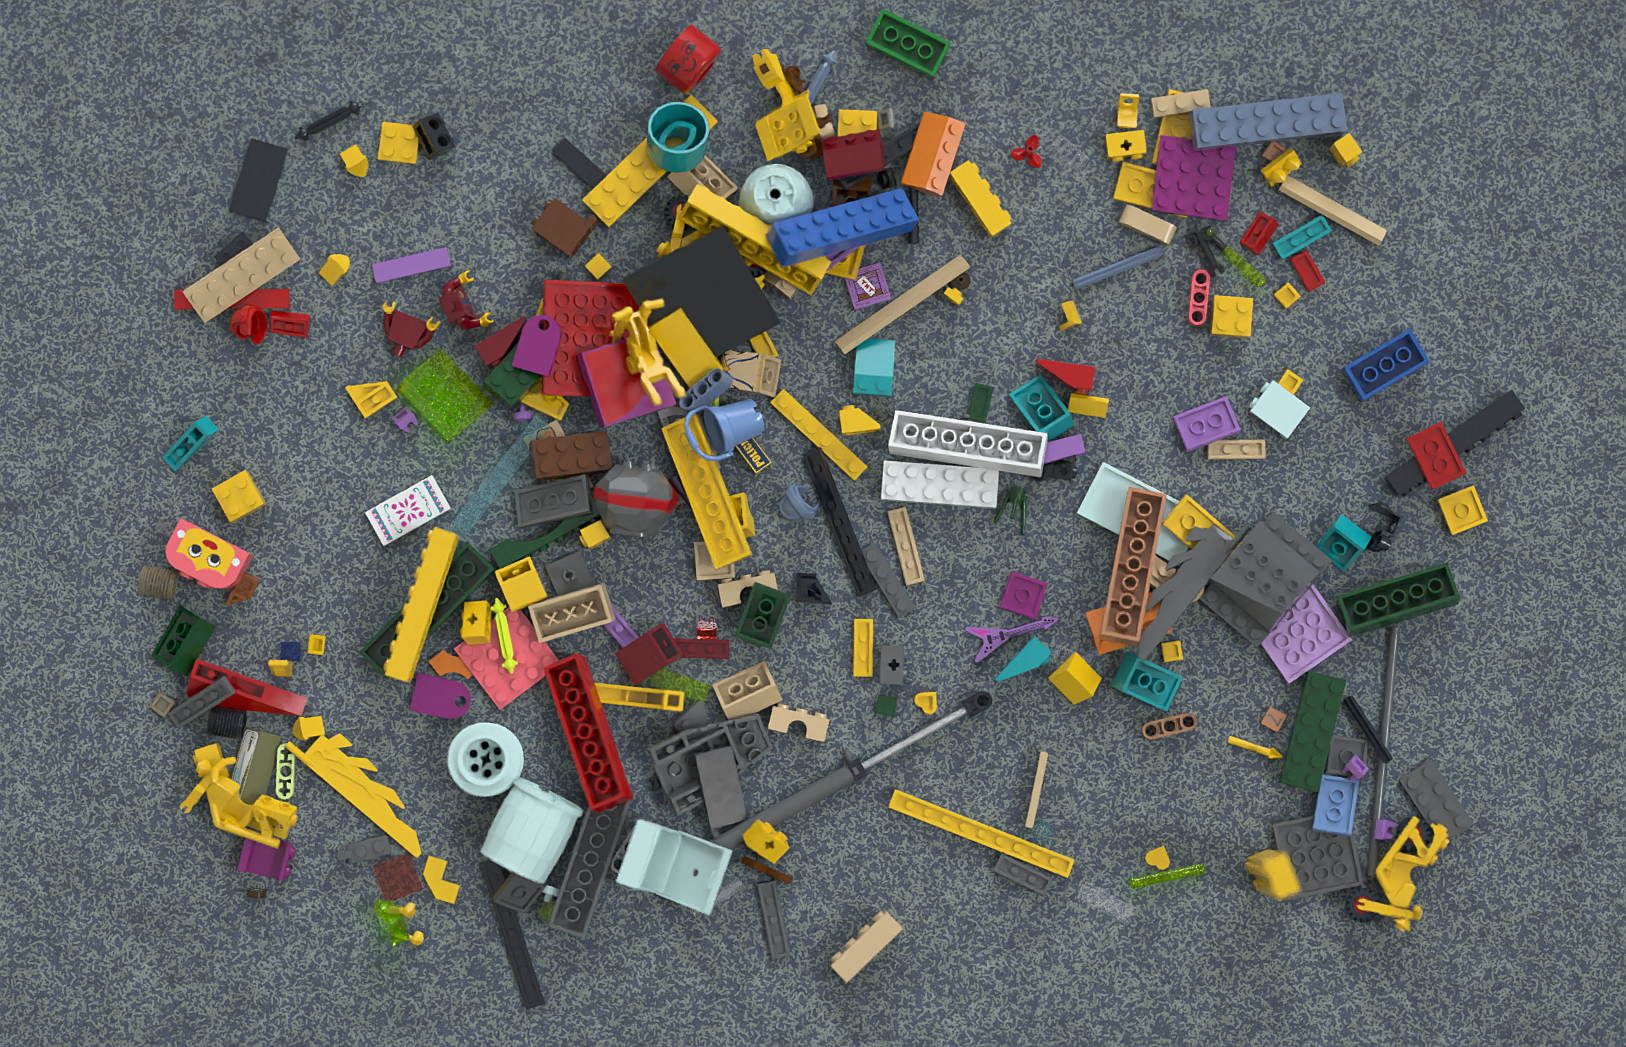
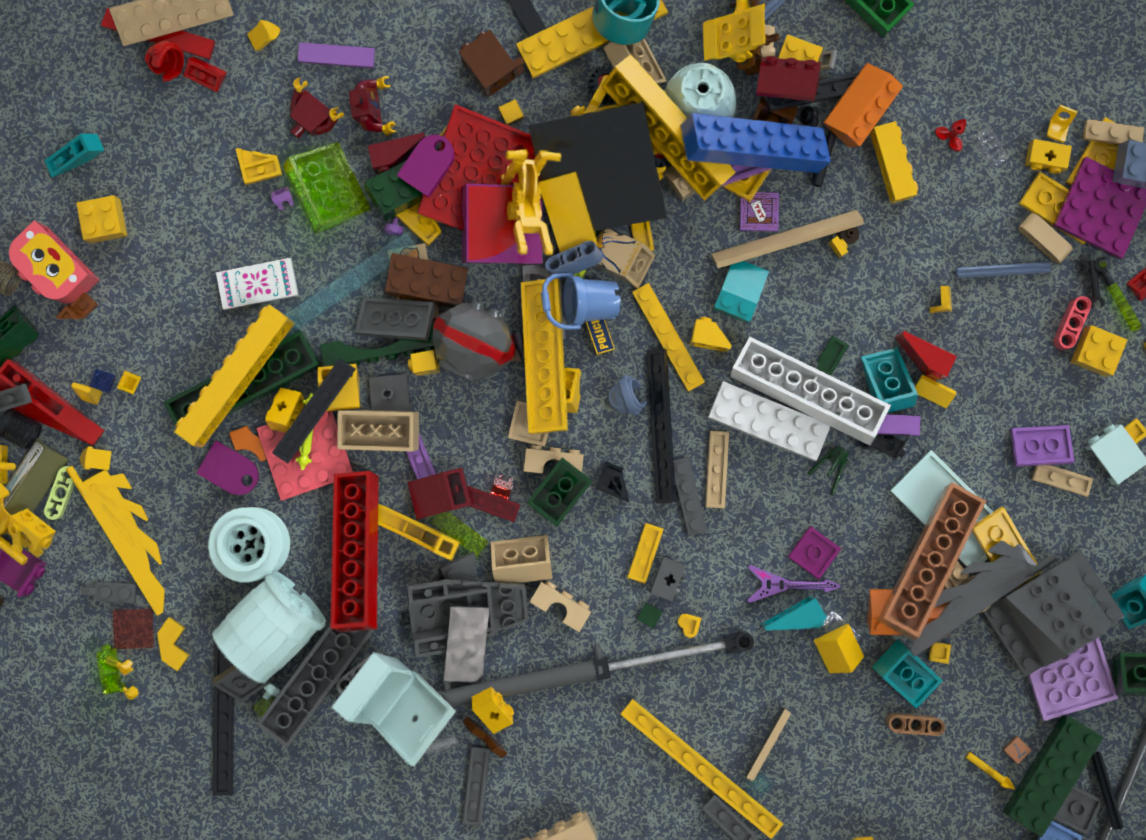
camera: 25 degrees right, 0 degrees up
medium lavender tile [1342,755,1369,781] -> none
none -> black plate [272,358,356,464]

